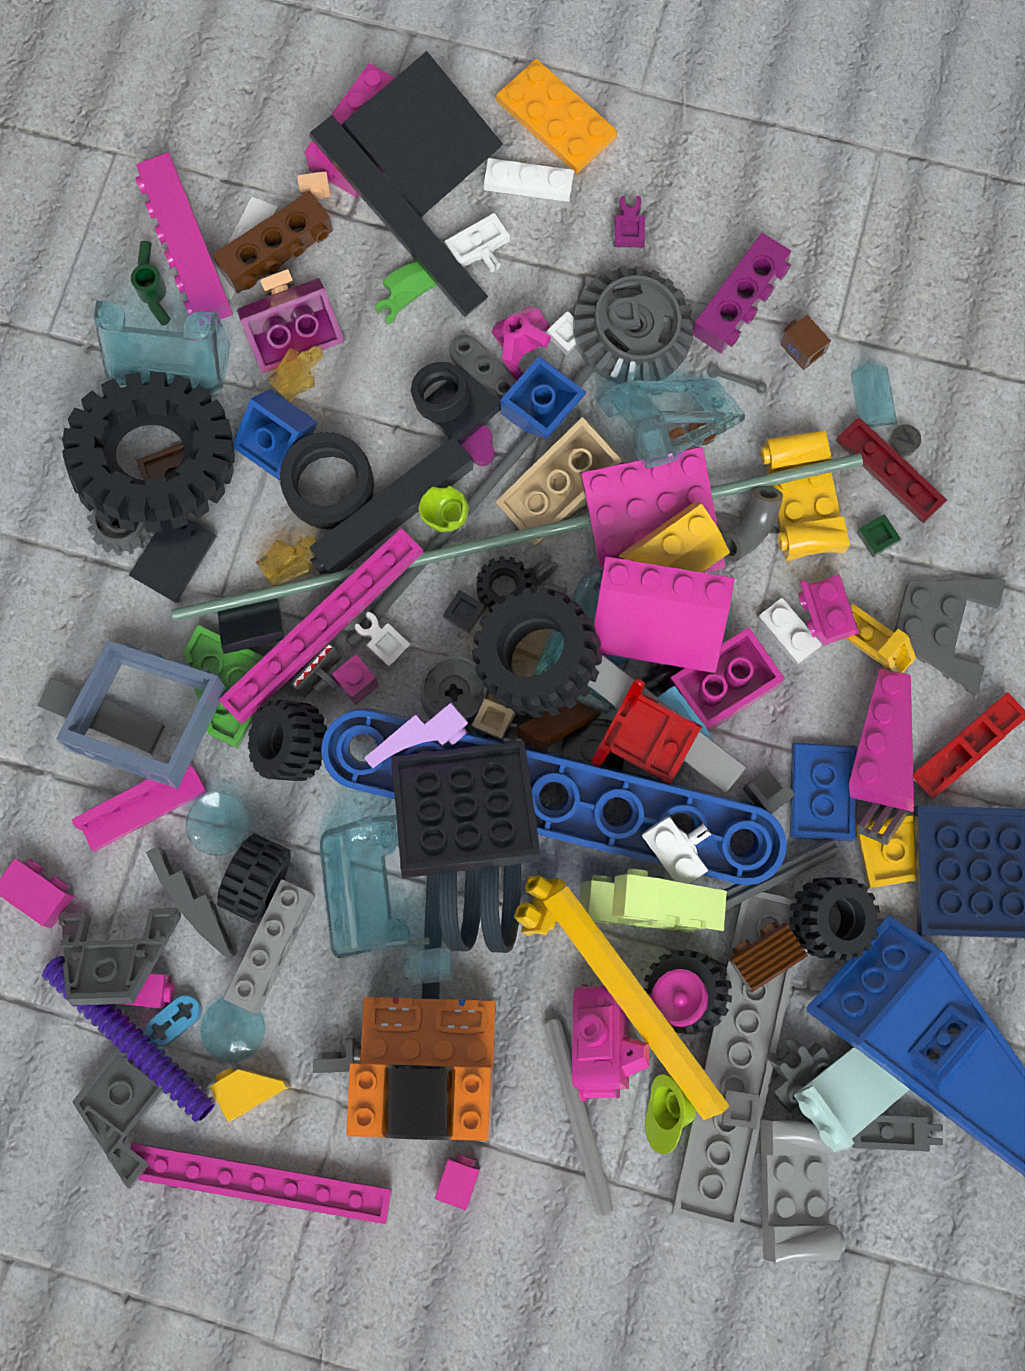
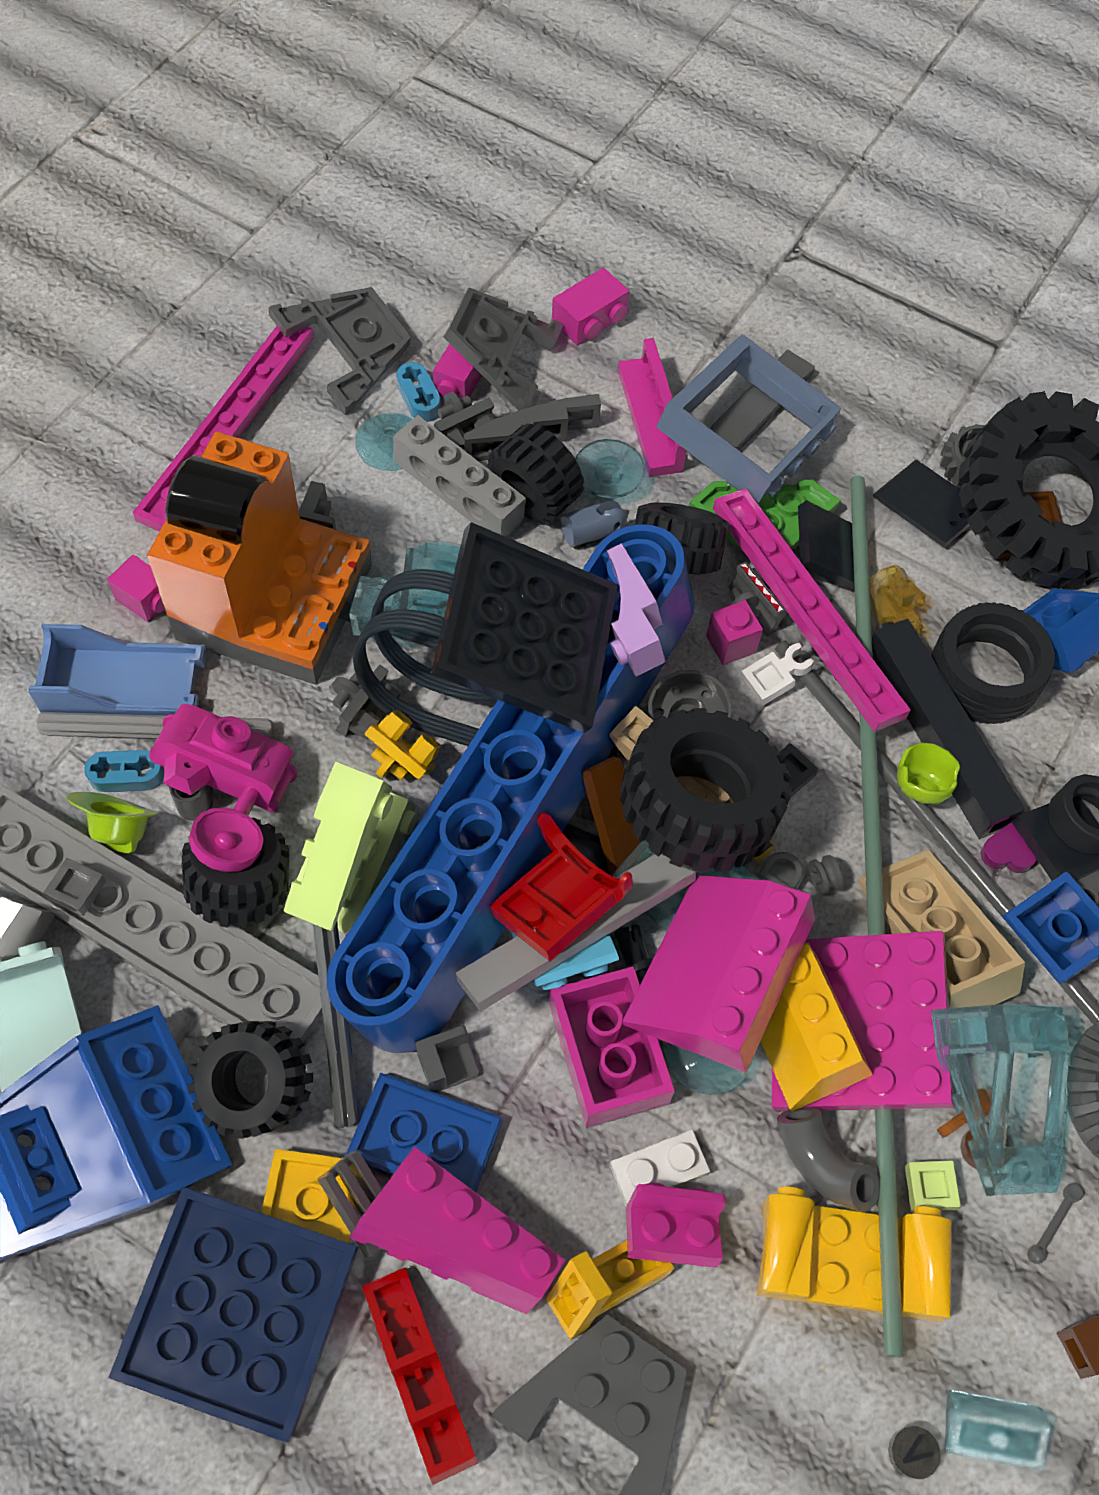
camera: 100 degrees right, 15 degrees down
dark purple piece [42,956,216,1122] -> none
yellow slope [209,1067,291,1122] -> none
black tyre [476,556,532,613] -> none
yellow tile [543,886,729,1120] -> none
white plate [642,815,711,884] -> none
reddish brown brick [728,921,808,992] -> none
dark grey plate [767,1036,834,1113] -> none
dark red plate [836,417,947,524] -> none
dark green plate [857,514,901,557] -> none
none -> medium blue piece [28,624,207,715]
none -> dark azure beam [84,750,164,792]
none -> dark grey hips [332,664,401,740]
none -> dark grey hips [434,392,494,450]
none -> sand blue piece [561,500,628,547]
none -> yellowish green plate [905,1161,961,1212]

